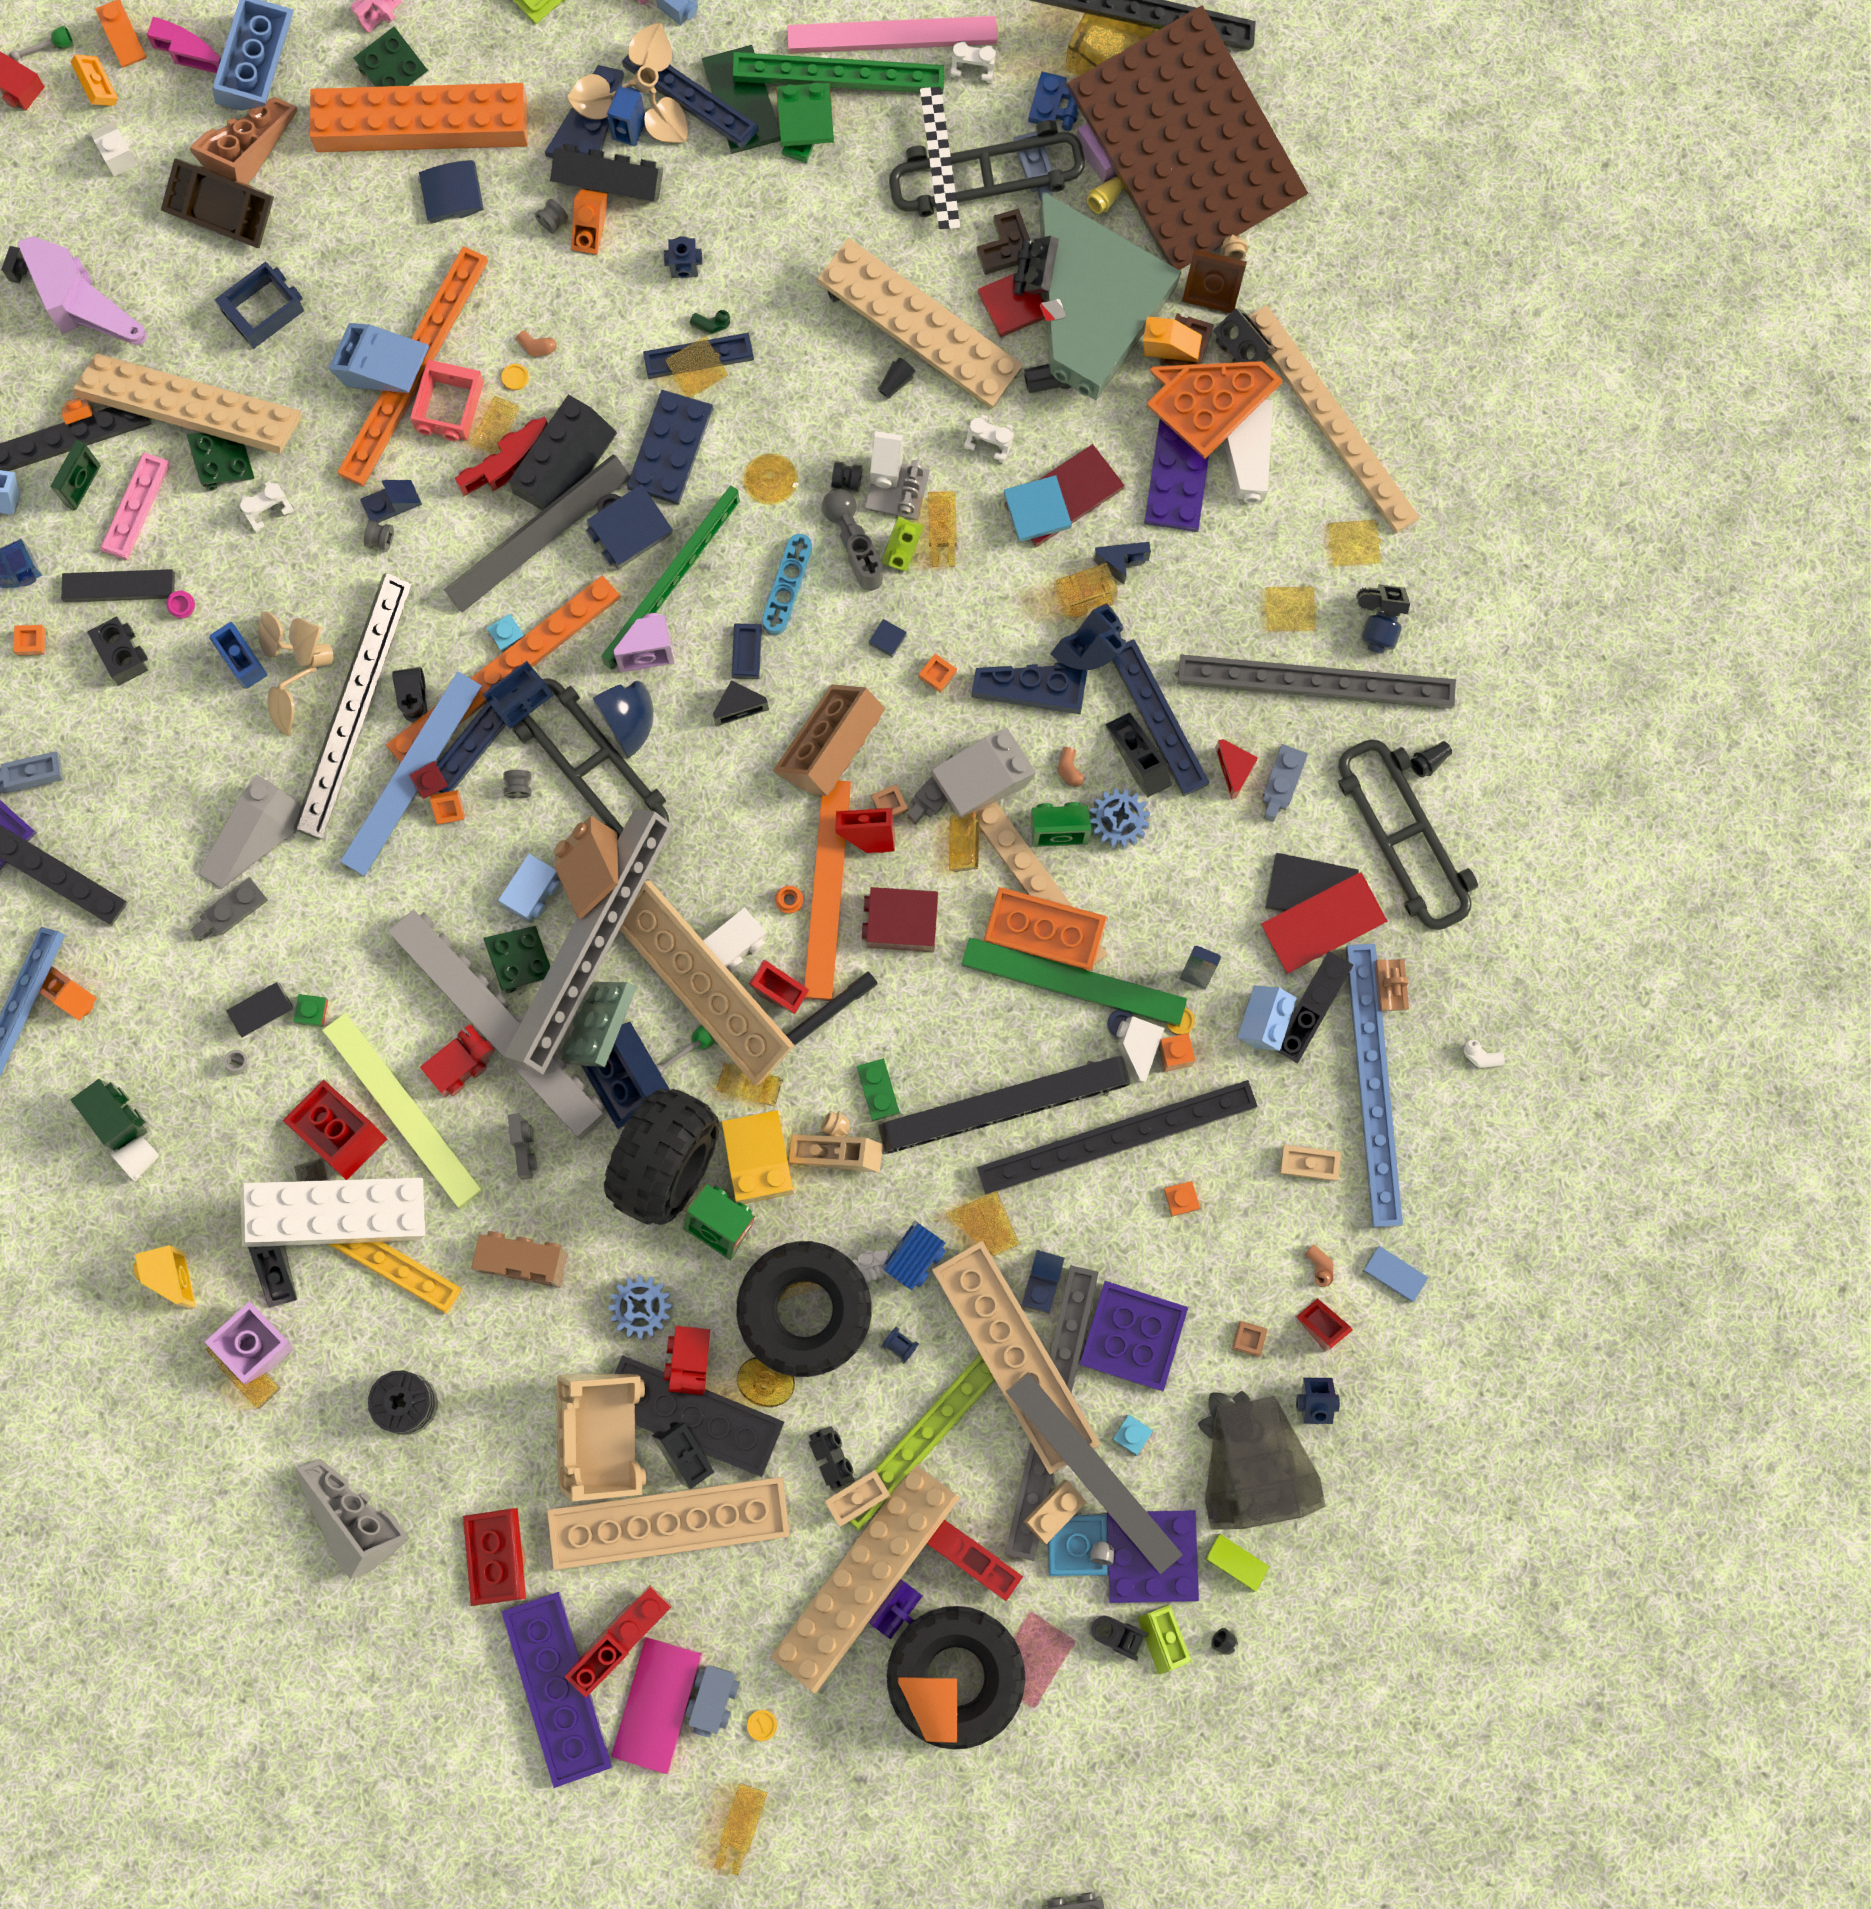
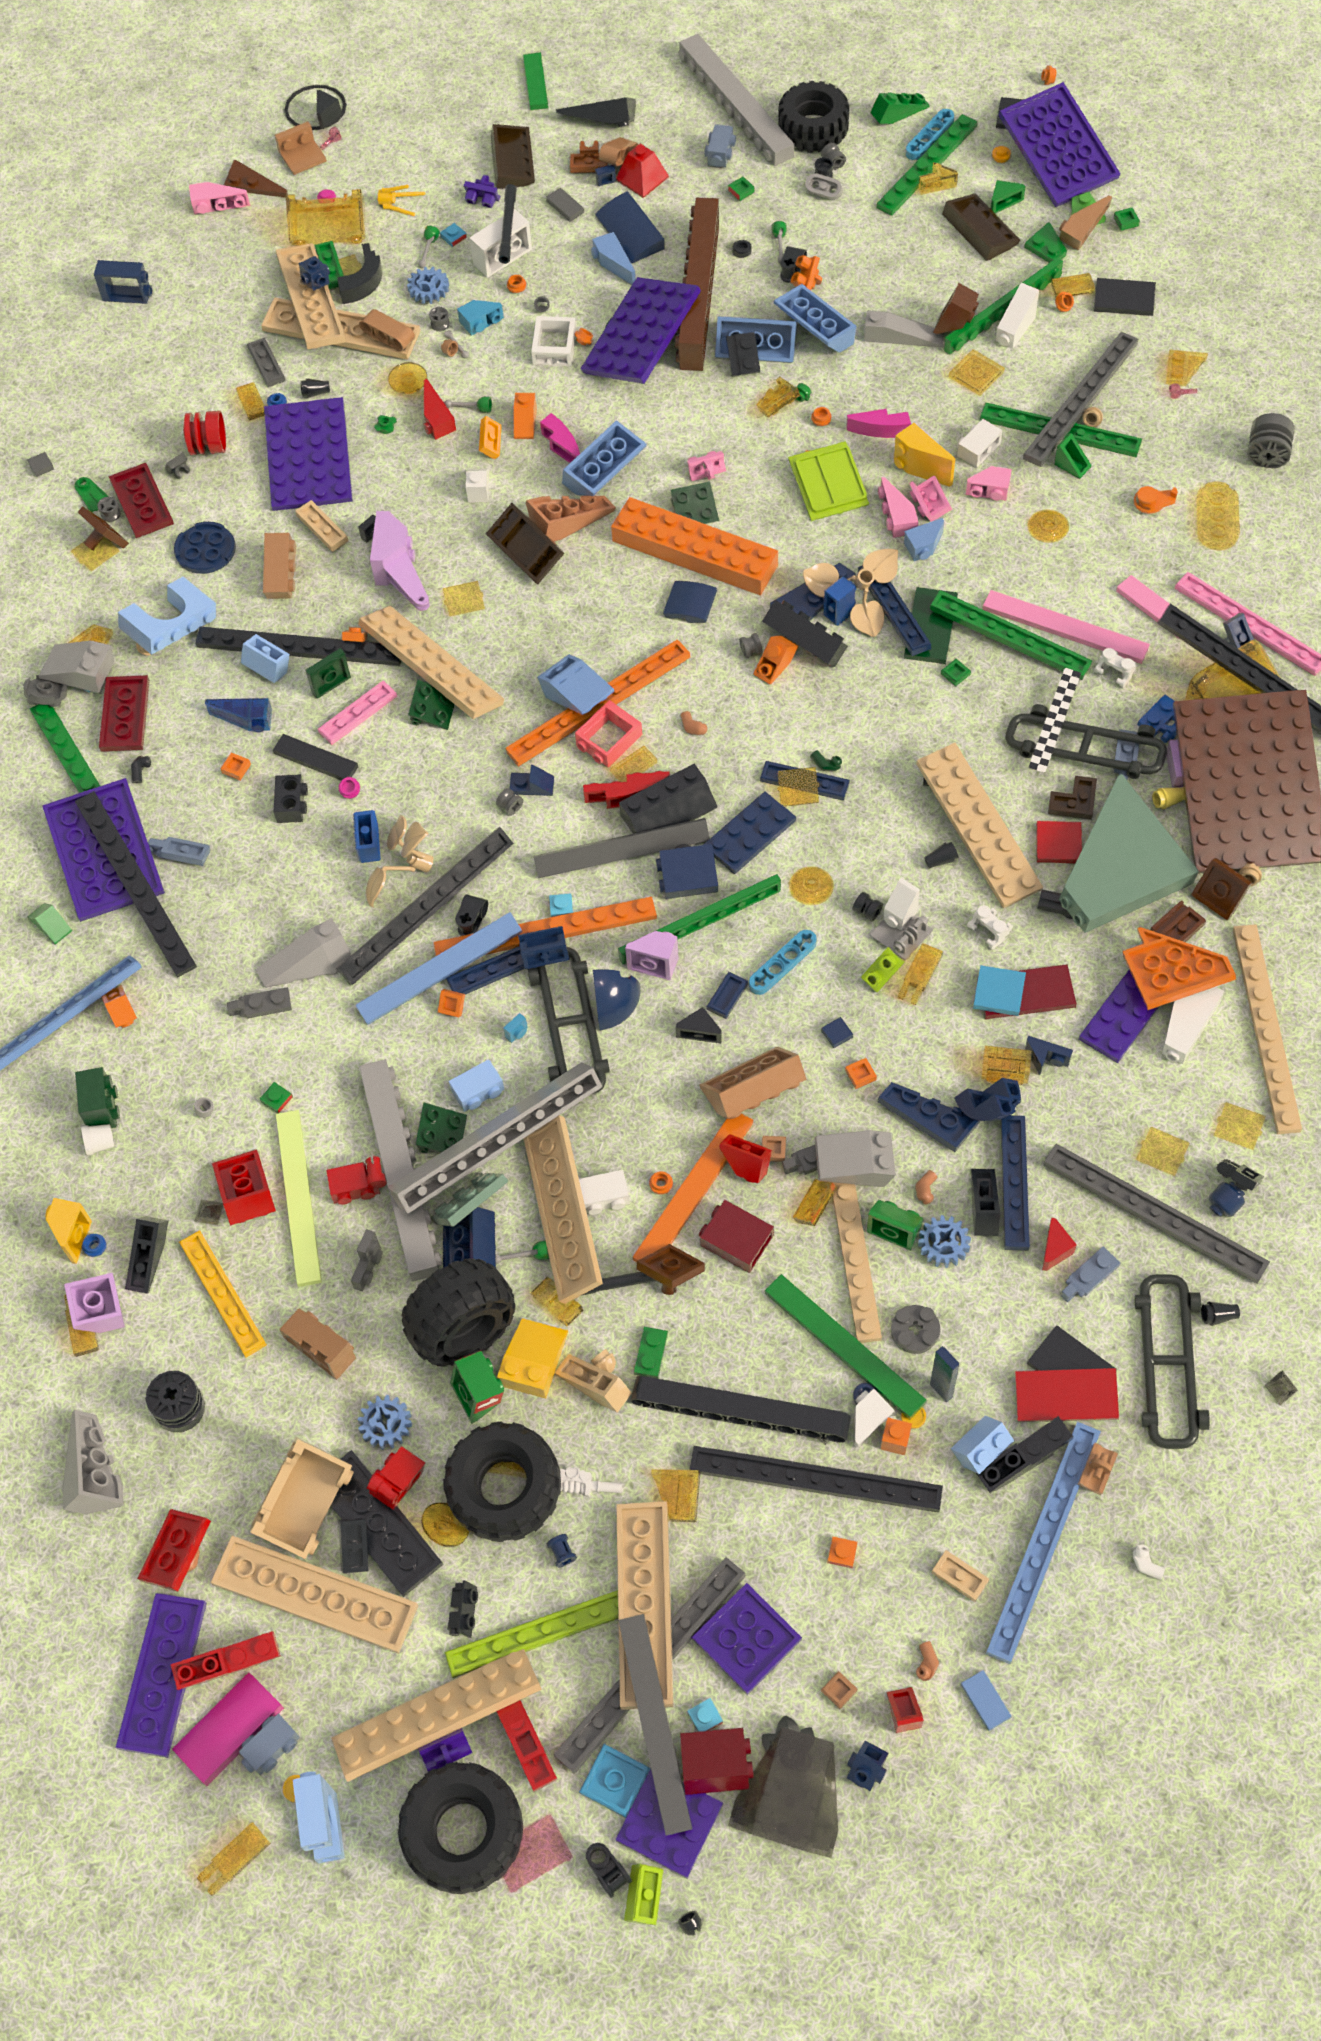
camera: 35 degrees right, 15 degrees down
dark blue window [214,261,304,349] -> none
black hinge [226,982,293,1038] -> none
white piece [239,481,294,533] -> none
white brick [240,1178,425,1247] -> none
dark red plate [408,761,448,799] -> none
yellow piece [501,364,529,390] -> none
dark grey wheel [503,770,532,799] -> none
medium nougat slope [554,816,618,919] -> none
dark blue brick [664,236,702,278] -> none
red slope [749,960,809,1014] -> none
green slope [776,83,834,146] -> none
dark grey beam [822,488,883,591] -> none
tan plate [824,1470,891,1527] -> none
blue brick [881,1221,946,1290] -> none
orange slope [898,1677,957,1742] -> none
orange tile [983,887,1108,971] -> none
black plate [1013,236,1059,296] -> none
dark blue slope [1021,1250,1065,1314] -> none
tan plate [1023,1480,1086,1544] -> none
light grey sticker [1040,299,1066,321] -> none
light grey hinge [1089,1541,1114,1565] -> none
light orange slope [1143,316,1202,362] -> none
lime slope [1204,1534,1270,1592] -> none
black brick [1213,308,1277,363] -> none
none -> blue plate [82,1234,107,1257]
none -> light blue arch [293,1771,345,1864]
none -> clear yellow piece [443,581,485,617]
none -> dark azure plate [503,1013,528,1043]
none -> reddish brown tile [636,1244,705,1295]
none -> dark red brick [680,1728,754,1795]
none -> dark grey plate [891,1305,940,1354]
none -> clear smoke slope [1265,1370,1298,1405]

